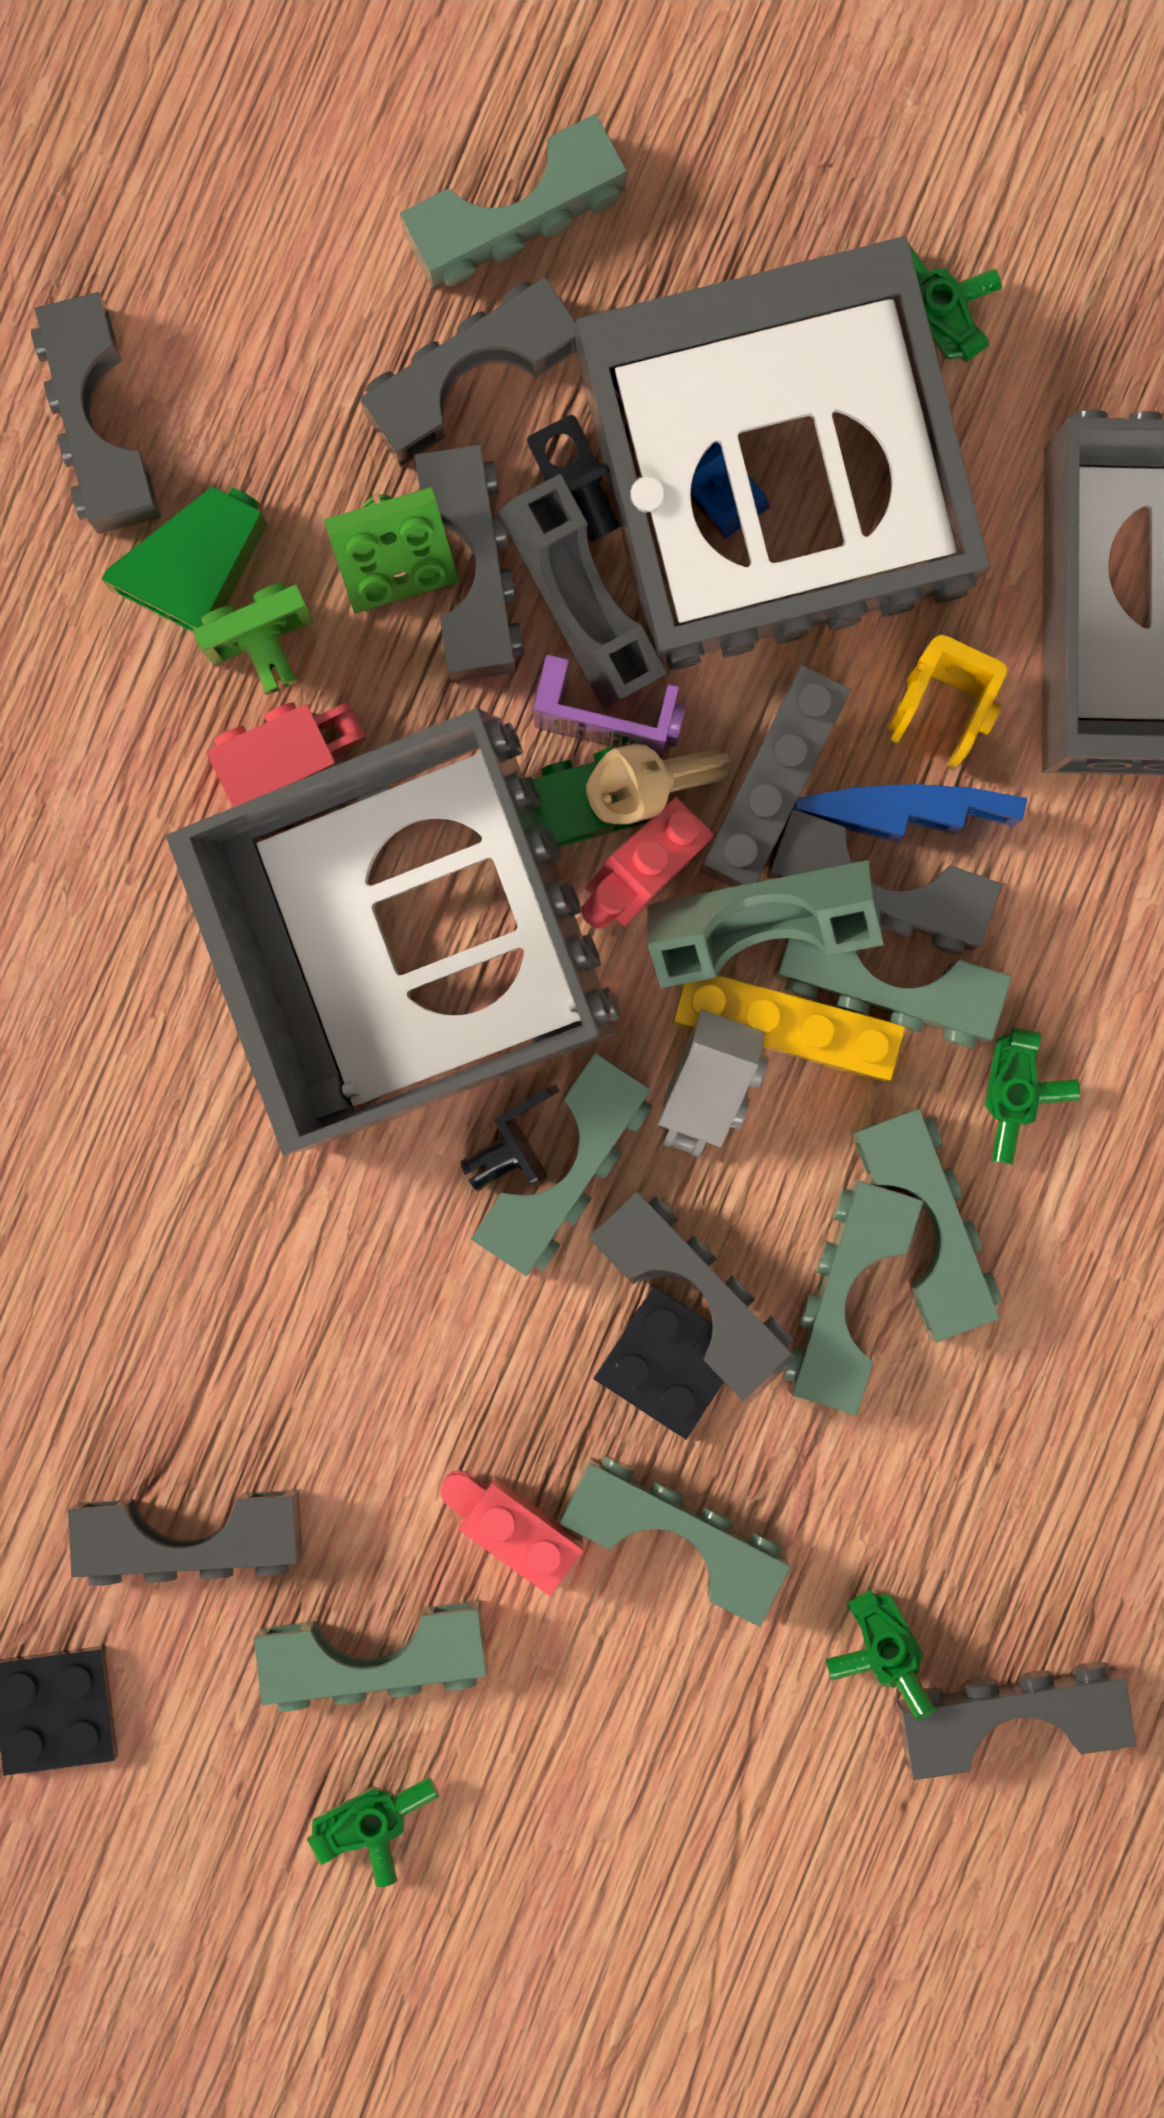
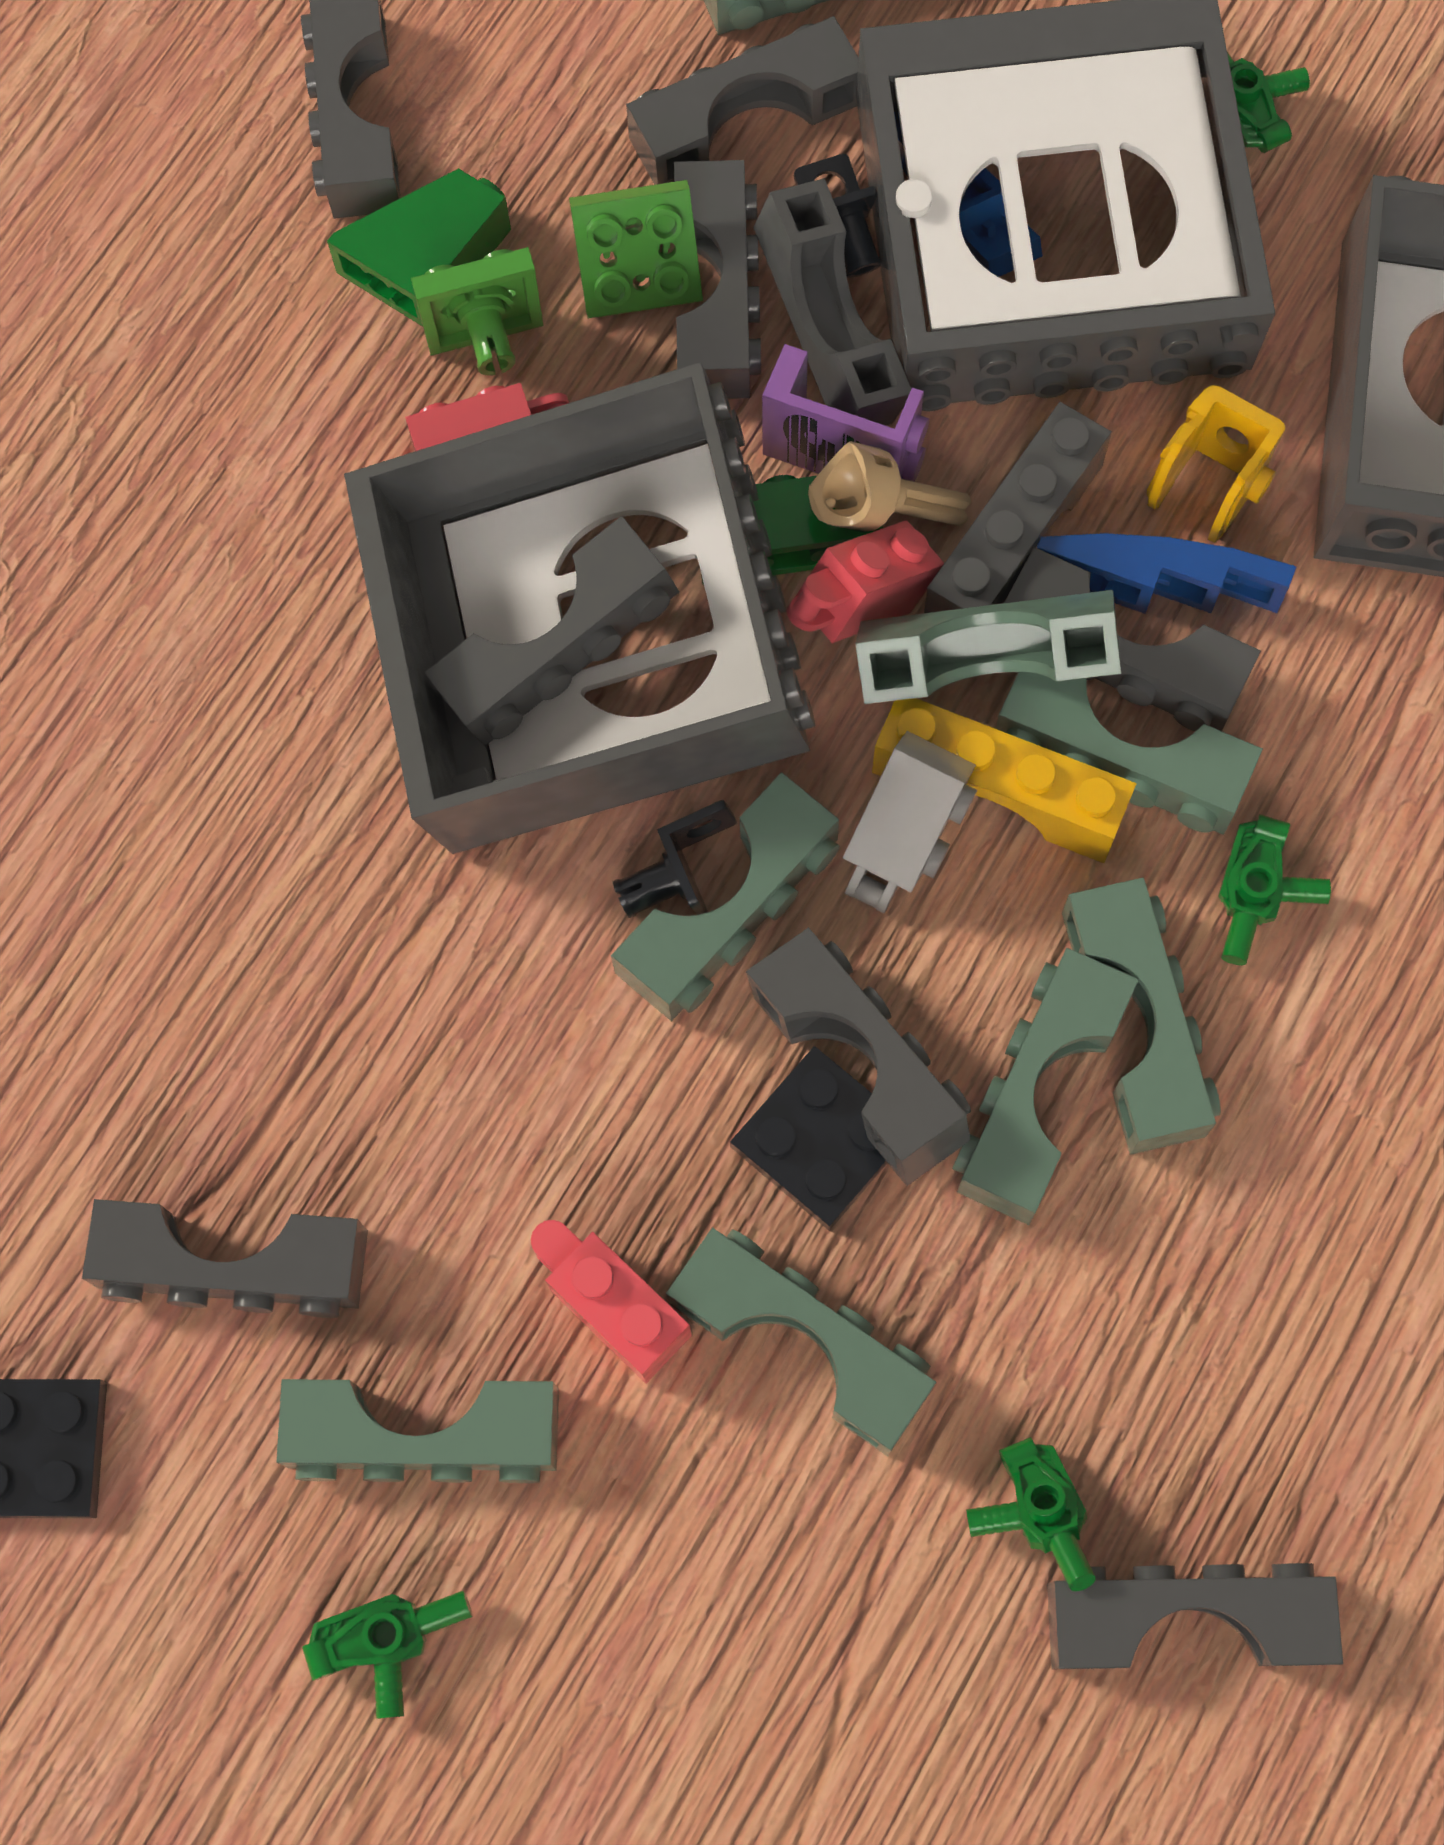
camera: 15 degrees right, 15 degrees down
none -> dark grey arch [424,516,679,746]

